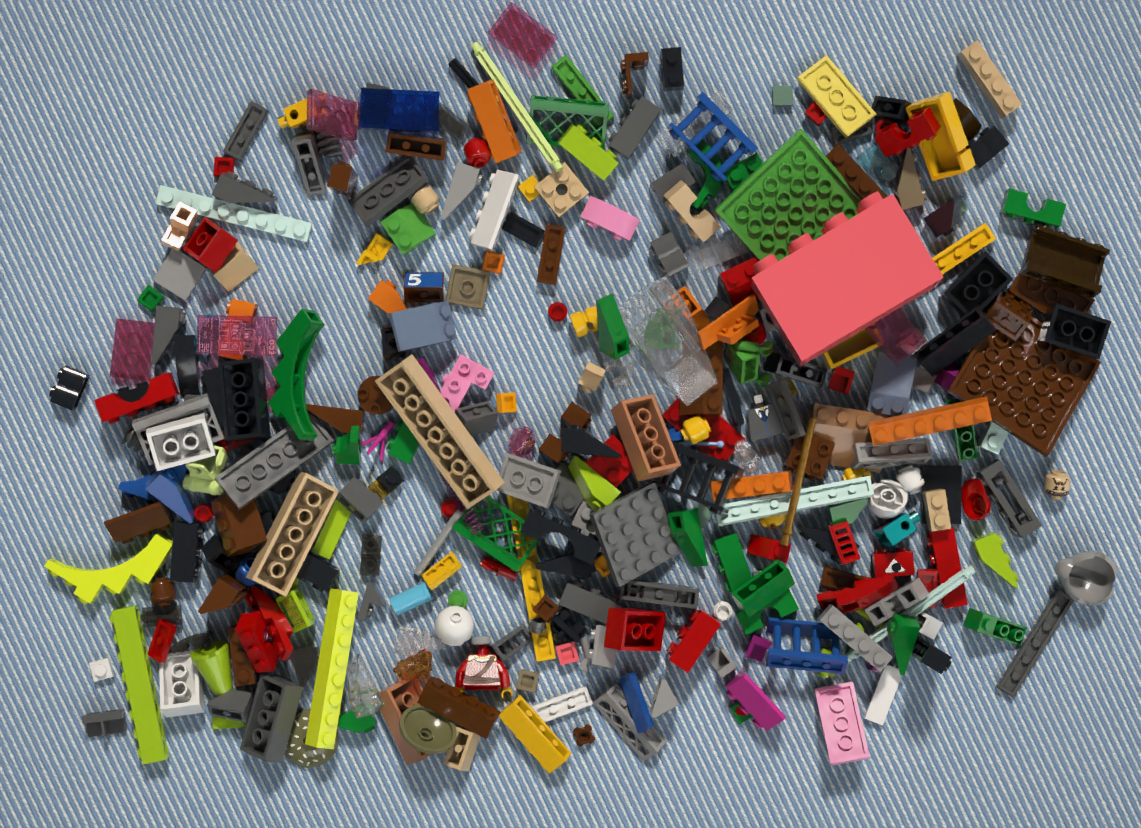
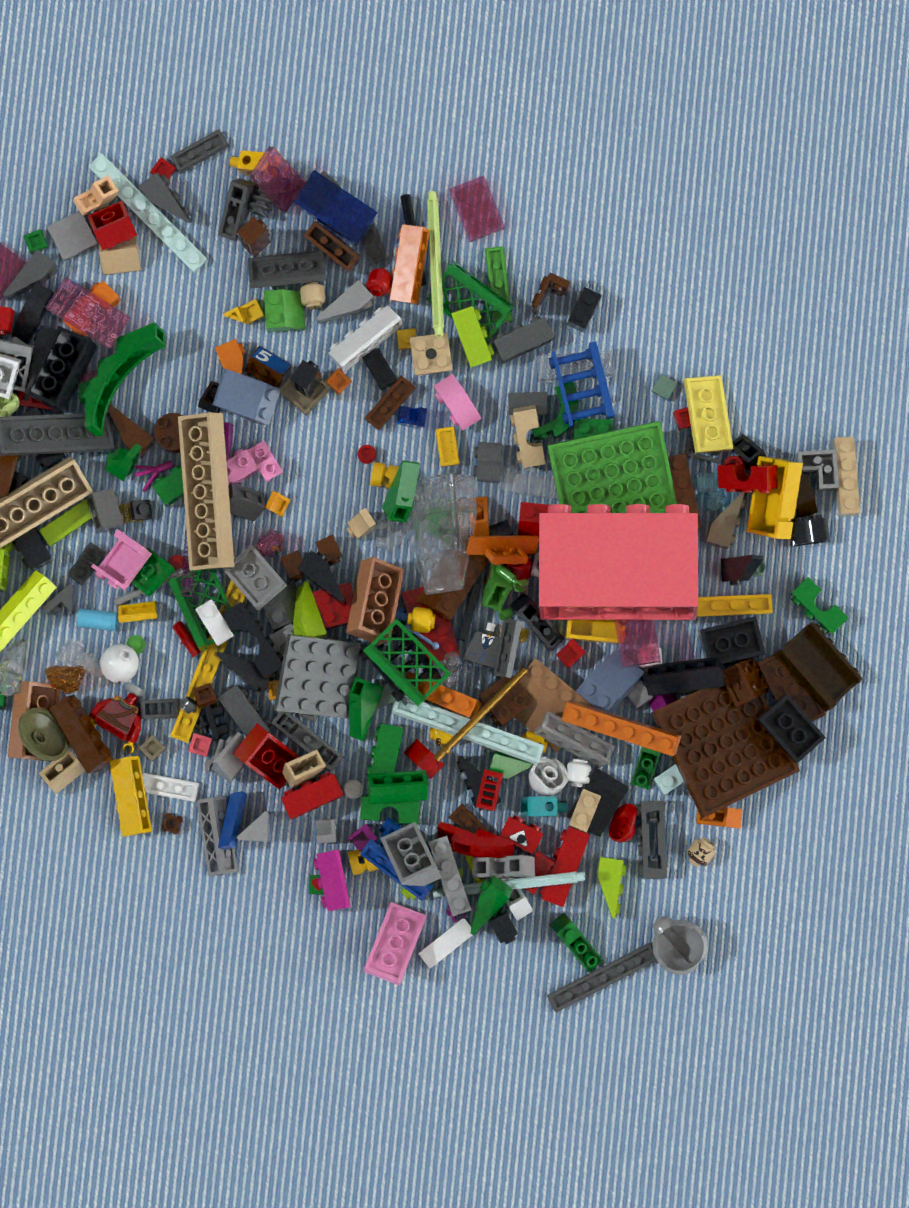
camera: 35 degrees right, 5 degrees down
none -> bright pink panel [91,529,152,591]
none -> green plate [131,548,175,597]
none -> white slope [195,599,234,646]
none -> tan torso [283,750,326,789]
none -> black brick [290,360,322,399]
none -> yellow wheel [348,849,380,876]
none -> green fence [363,618,451,707]
none -> light grey slope [380,822,442,886]
none -> clear blue panel [397,406,427,429]
none -> yellow plate [435,426,460,467]
none -> orange slope [696,807,743,829]
none -> light grey brick [795,449,839,492]

